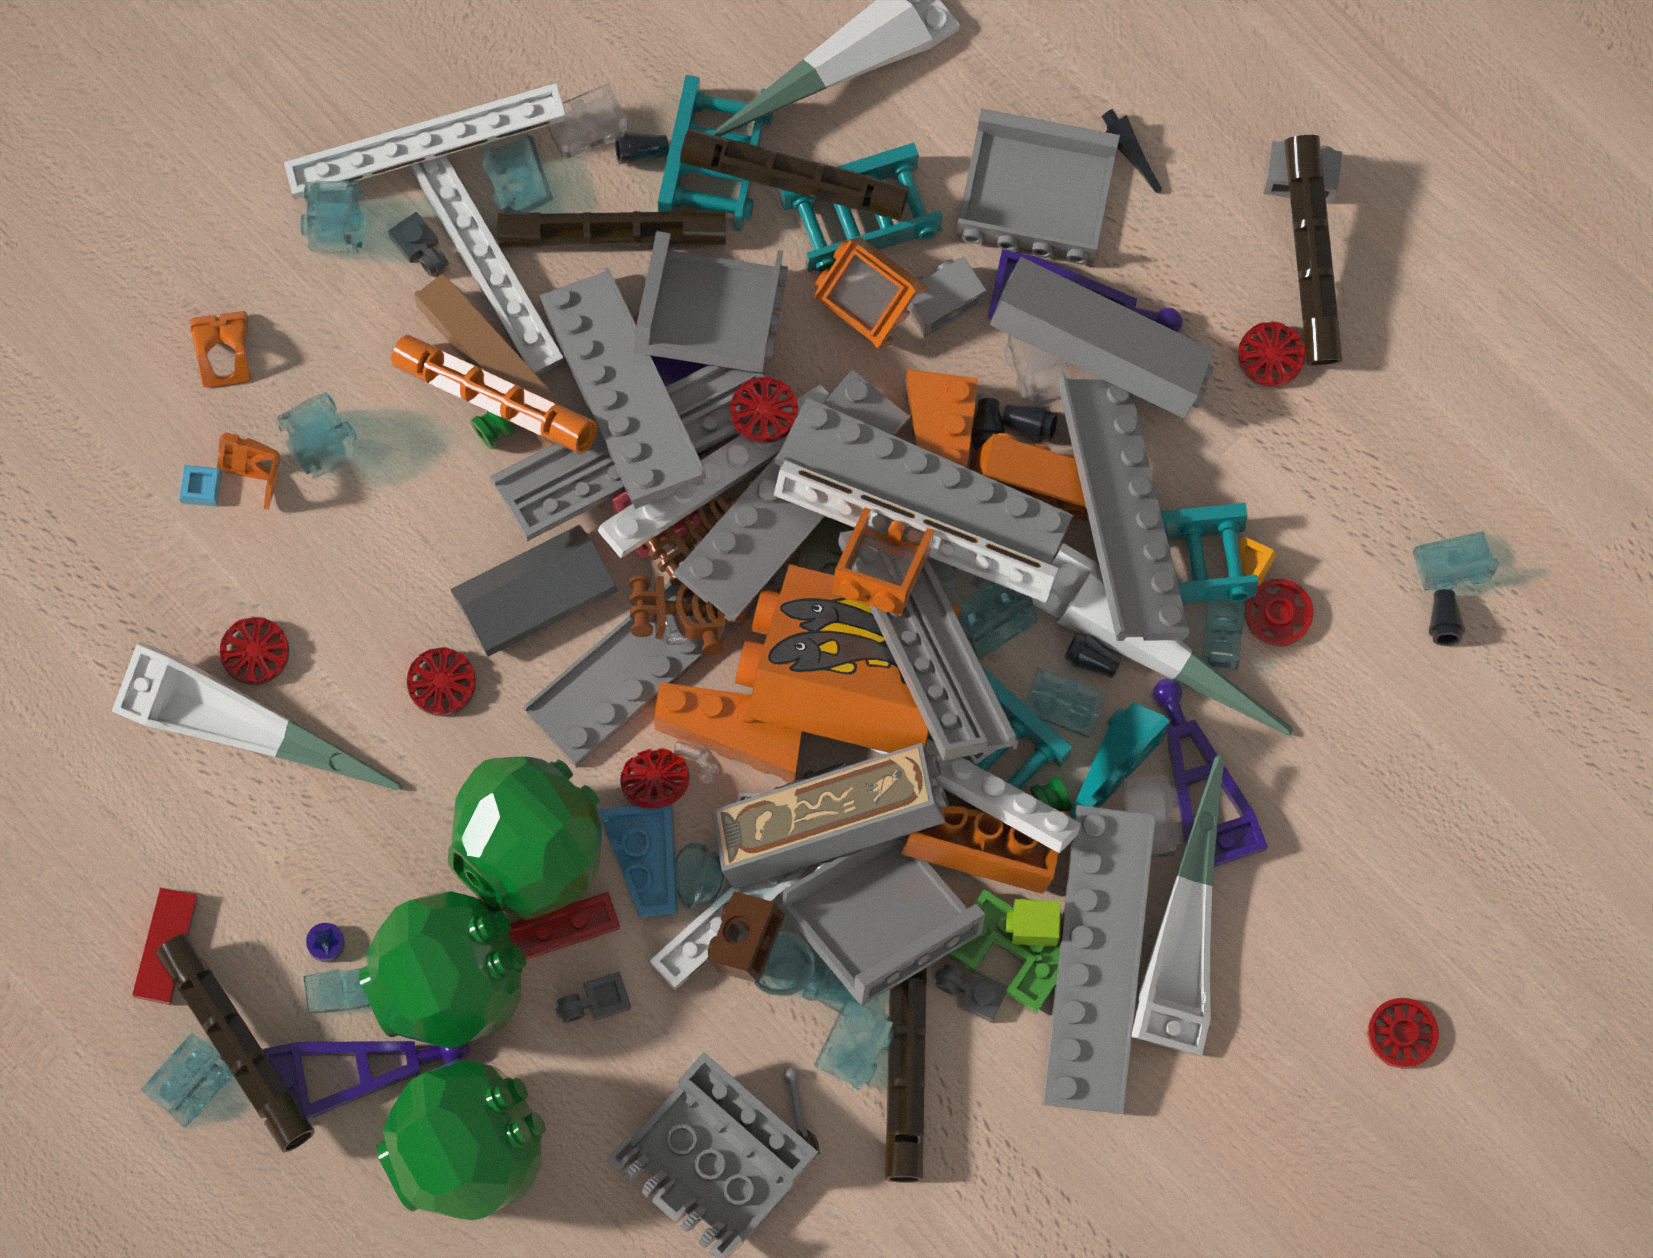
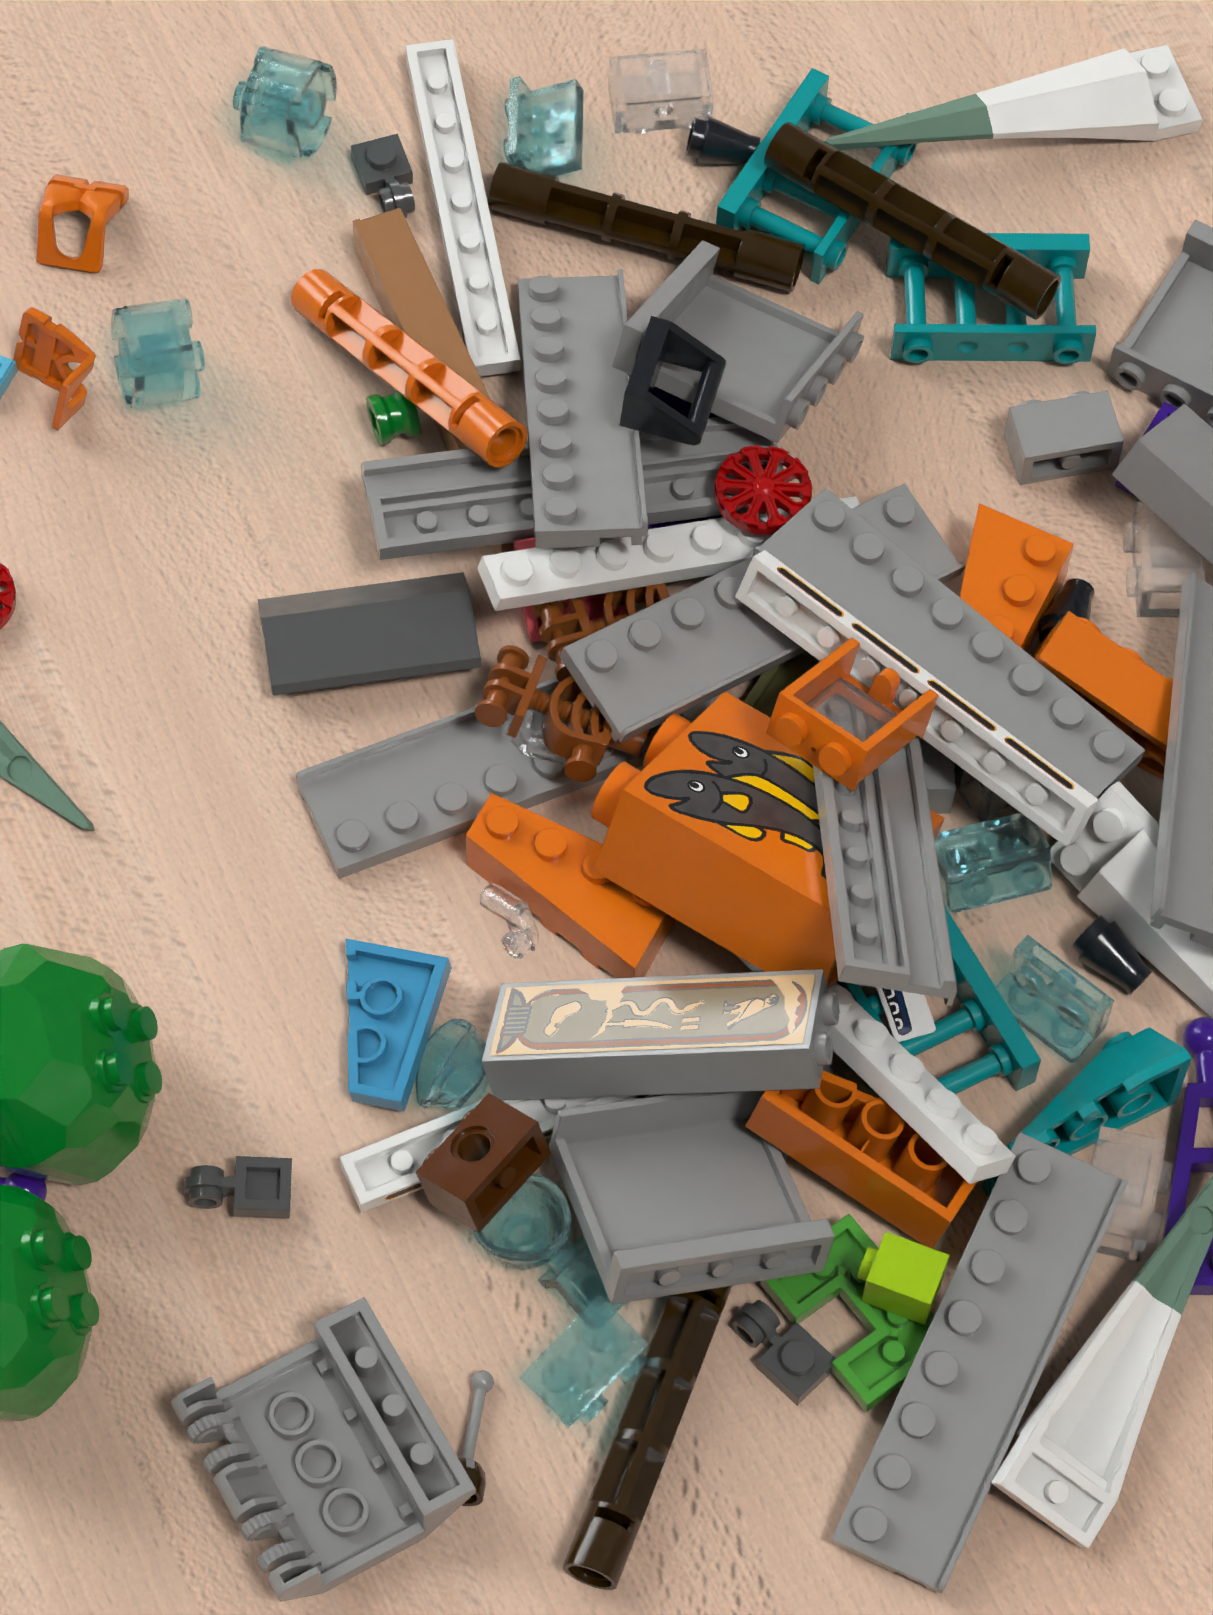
camera: 20 degrees right, 10 degrees down
white plate [284,83,567,199] -> none
red wheel [407,647,476,716] -> none
green rock [448,756,602,920] -> none
red tile [508,892,620,960] -> none
red wheel [620,748,690,809] -> none
orange window [812,237,928,349] -> none
black cone [1002,404,1058,442] -> none
green wheel [1030,776,1072,812] -> none
none -> black tile [619,316,726,446]

